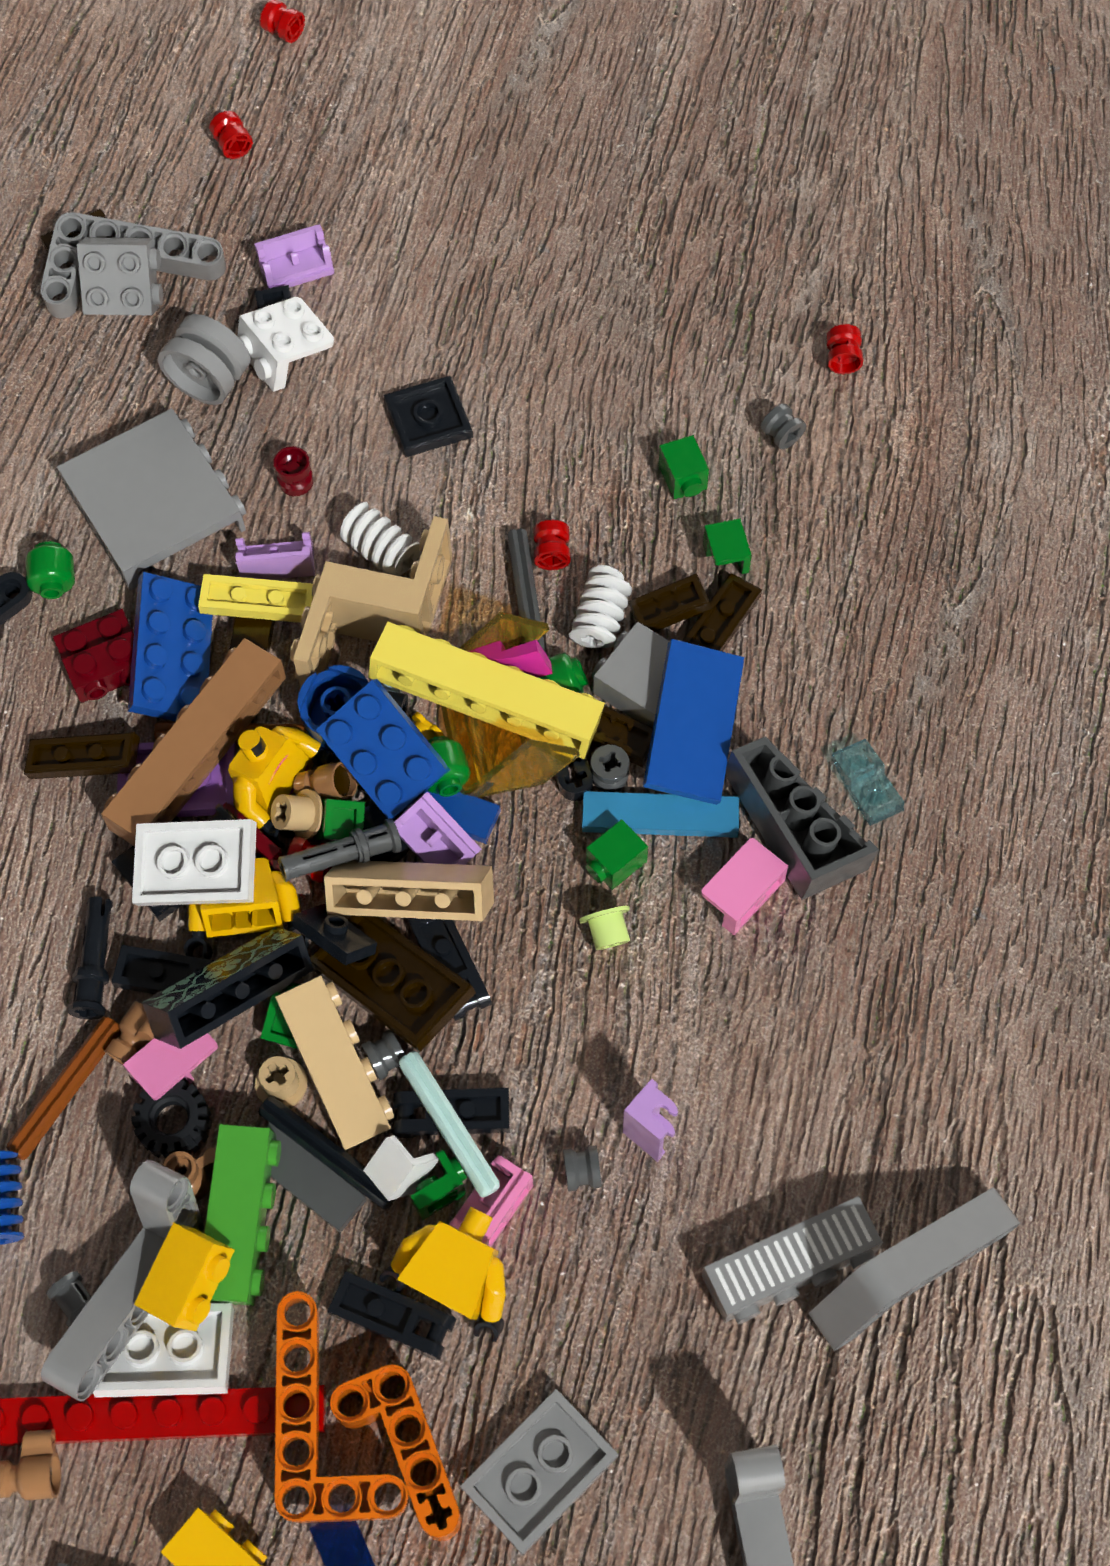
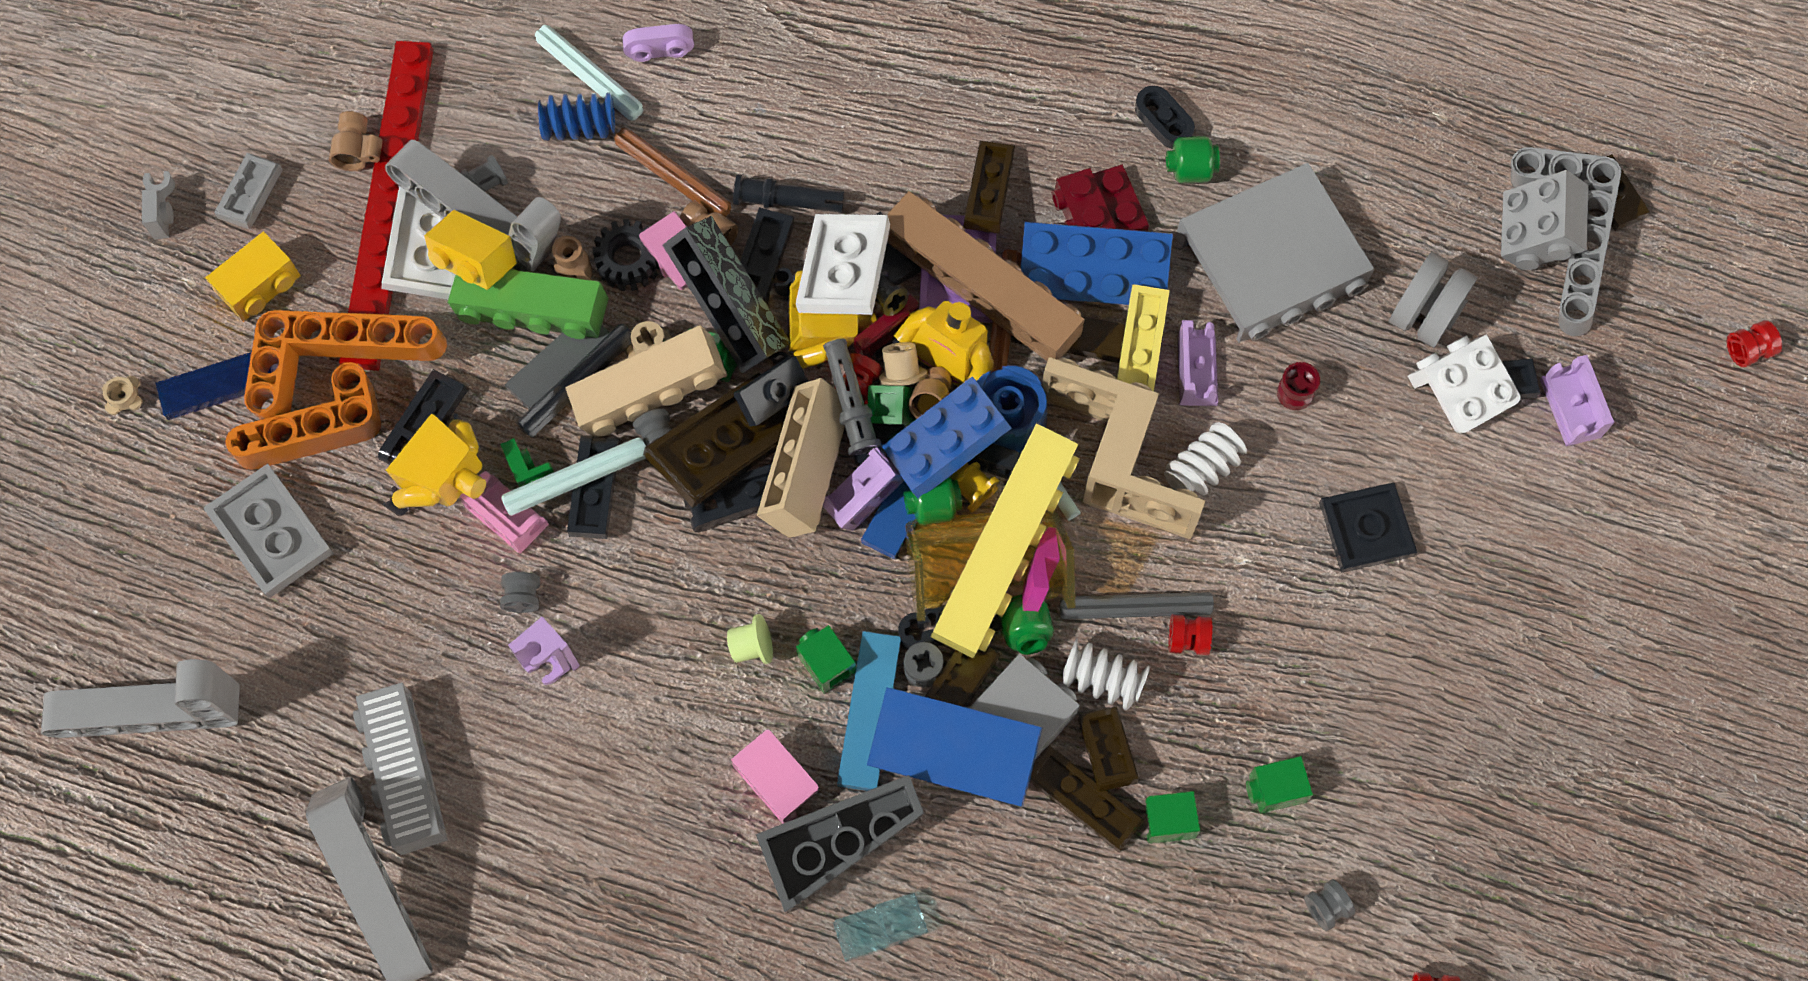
camera: 95 degrees right, 5 degrees up
white panel [363,1135,439,1201] -> none

